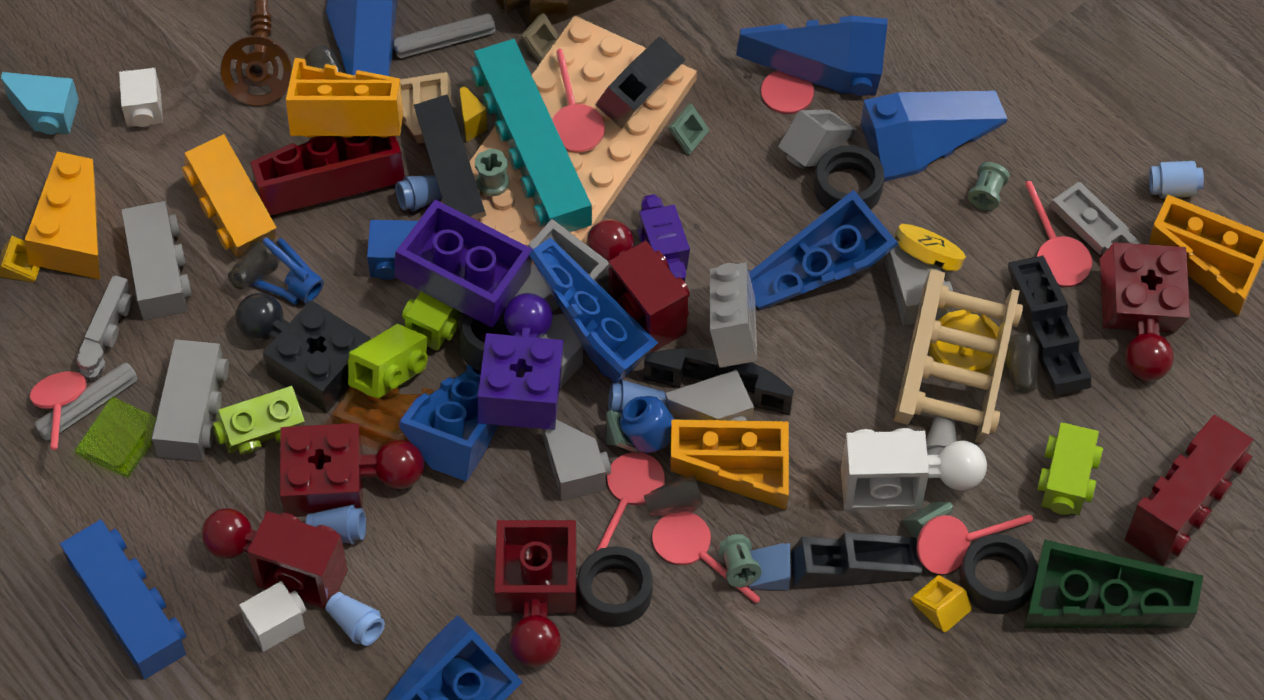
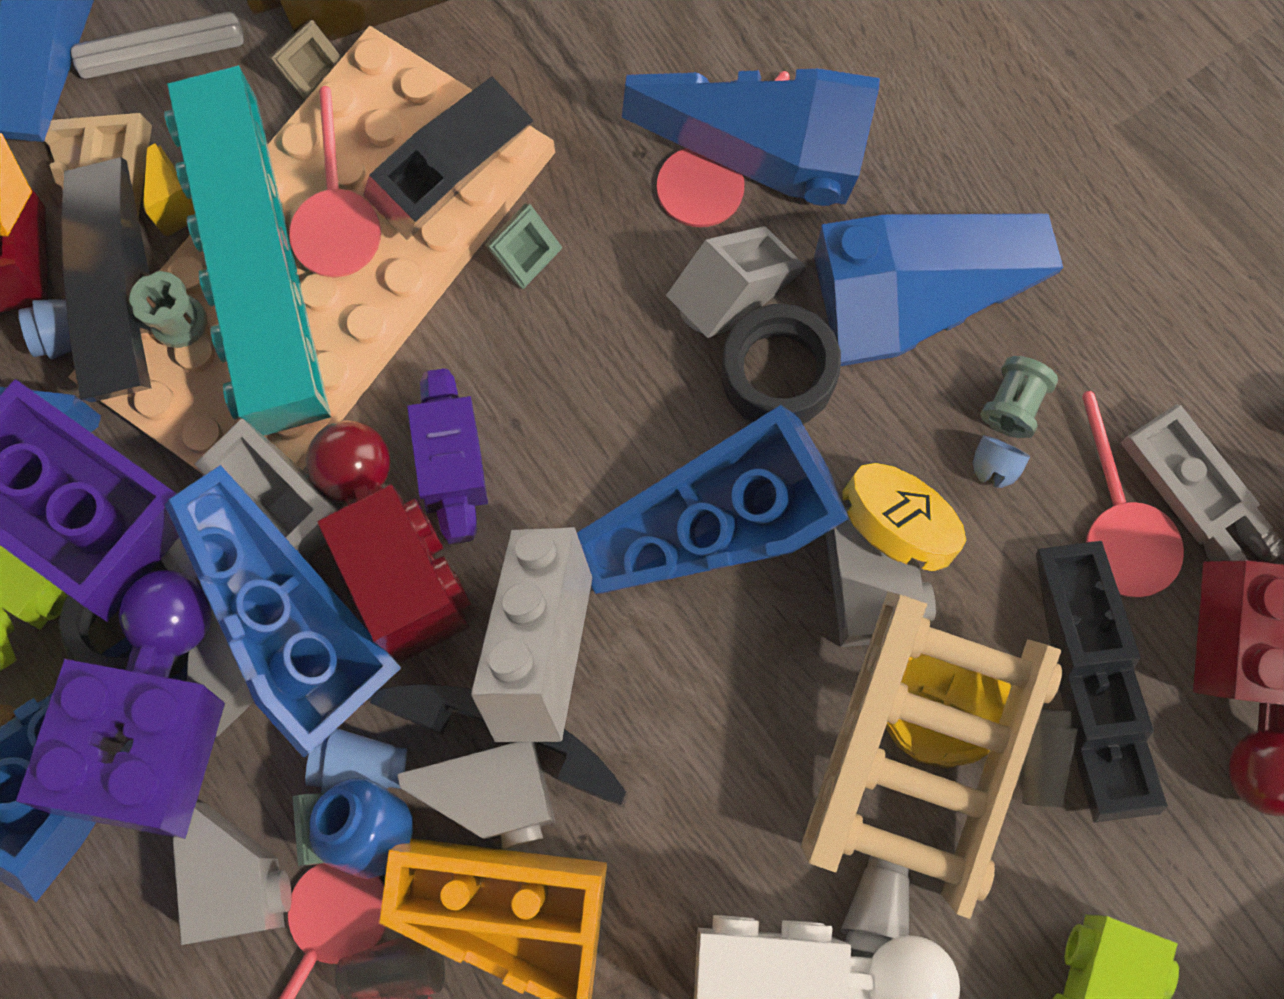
camera: 10 degrees right, 15 degrees up
none -> medium blue hinge [973,435,1030,488]

